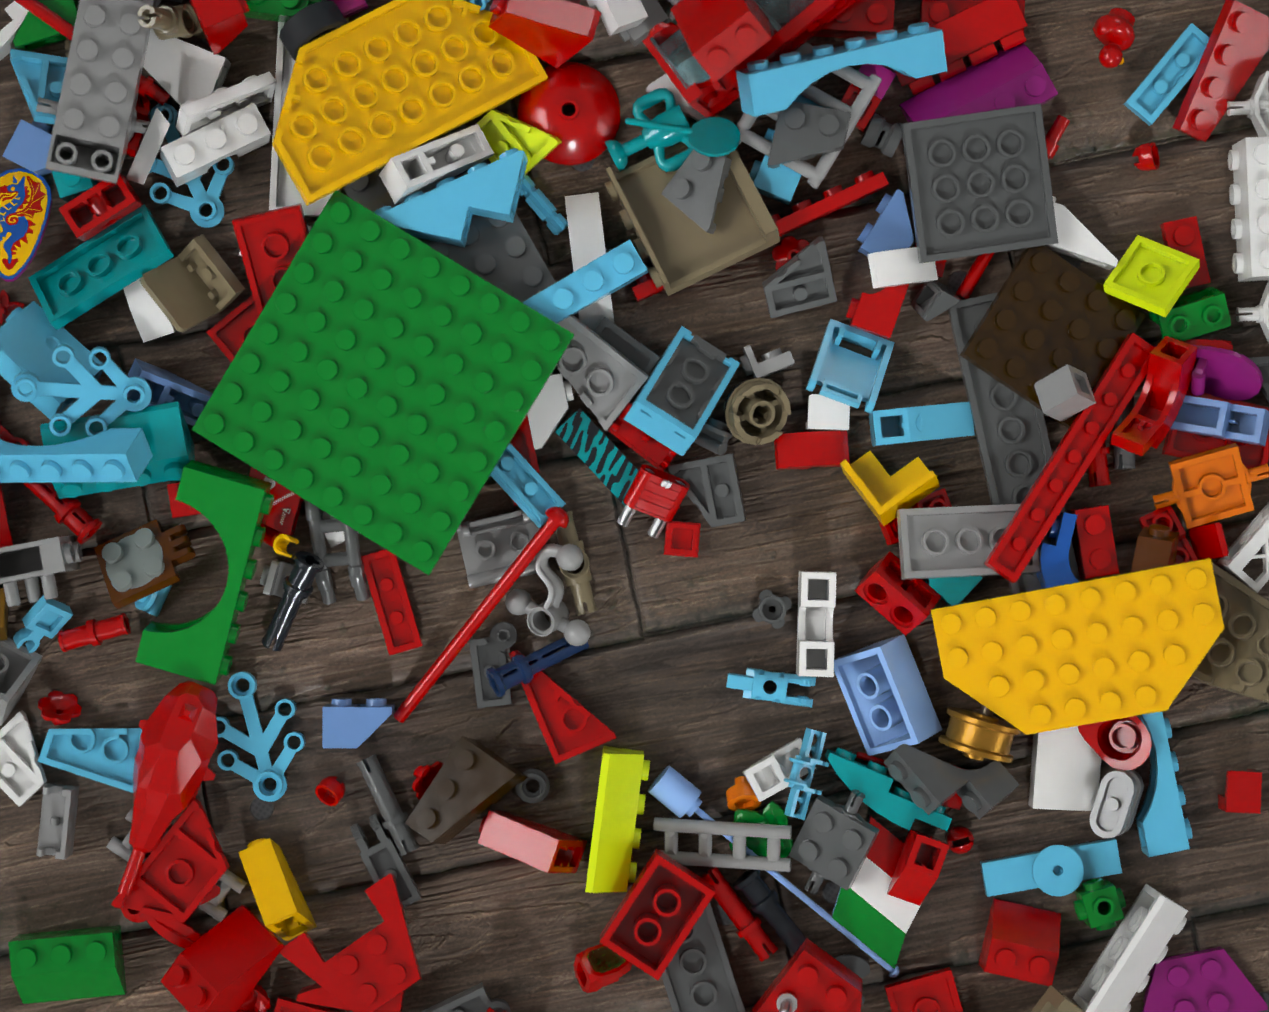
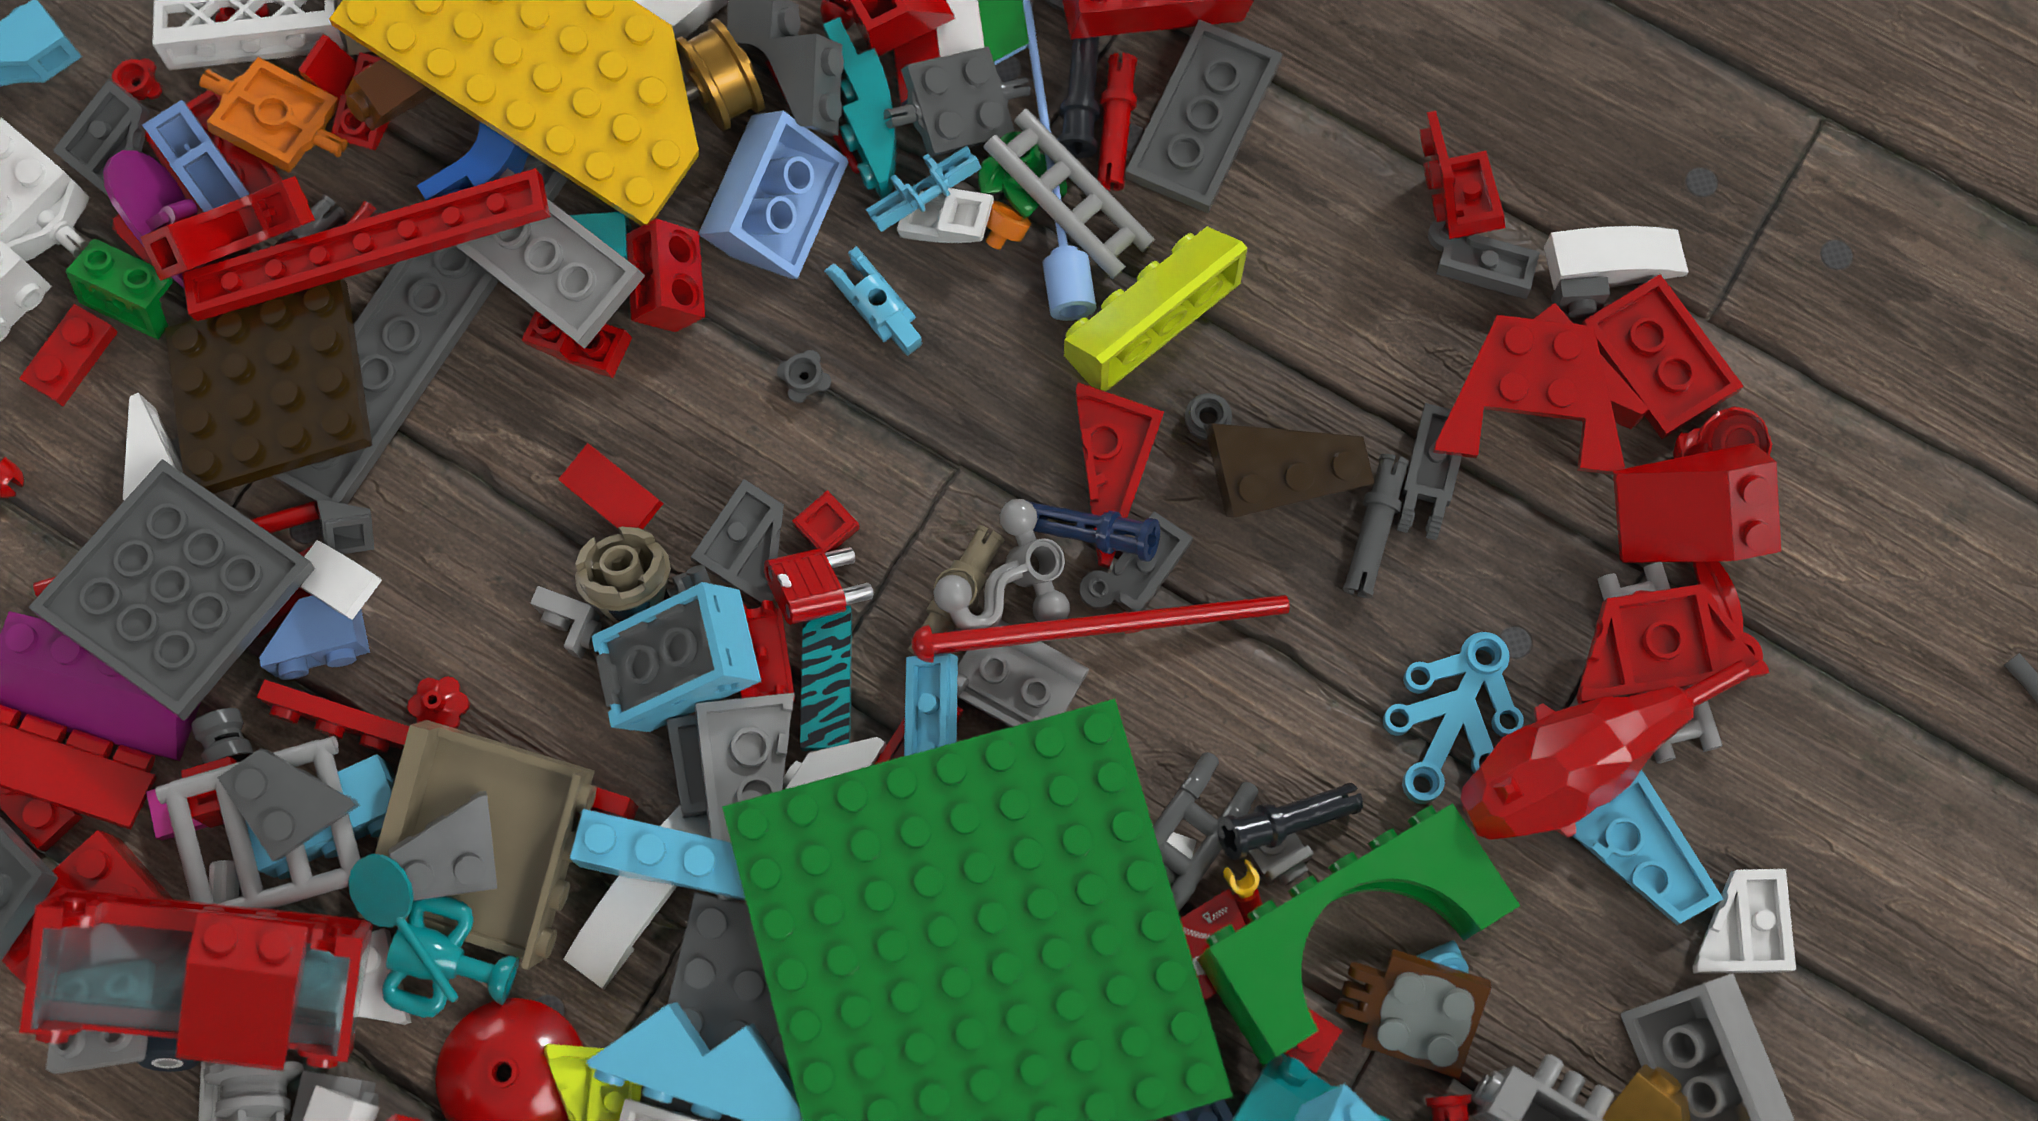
camera: 130 degrees left, 15 degrees down
green slope [8,925,127,1004] -> none
medium azure plate [13,595,73,653] -> none
light grey hinge [36,783,79,860] -> none
red plant [38,691,82,726] -> none
red pin [57,613,131,652] -> none
yellow slope [238,838,317,941] -> none
red hinge [315,776,346,806] -> none
medium blue slope [322,698,395,748] -> none
red plate [361,549,423,656] -> none
red plant [412,761,443,800] -> none
slope [478,810,587,873] -> none
medium azure axle [520,175,568,235] -> none
red rock [573,944,633,993] -> none
red brick [599,849,716,980] -> none
medium azure arch [736,22,947,117] -> none
dark grey wing [762,236,837,319] -> none
white arch [796,571,836,677] -> none
white panel [805,394,850,431] -> none
medium azure container [806,319,895,414] -> none
yellow panel [840,450,940,526] -> none
red arch [845,284,909,340] -> none
medium azure slope [868,402,975,446] -> none
light grey panel [1034,364,1096,421] -> none
red brick [1067,505,1119,579] -> none
neon yellow plate [1103,235,1200,318] -> none

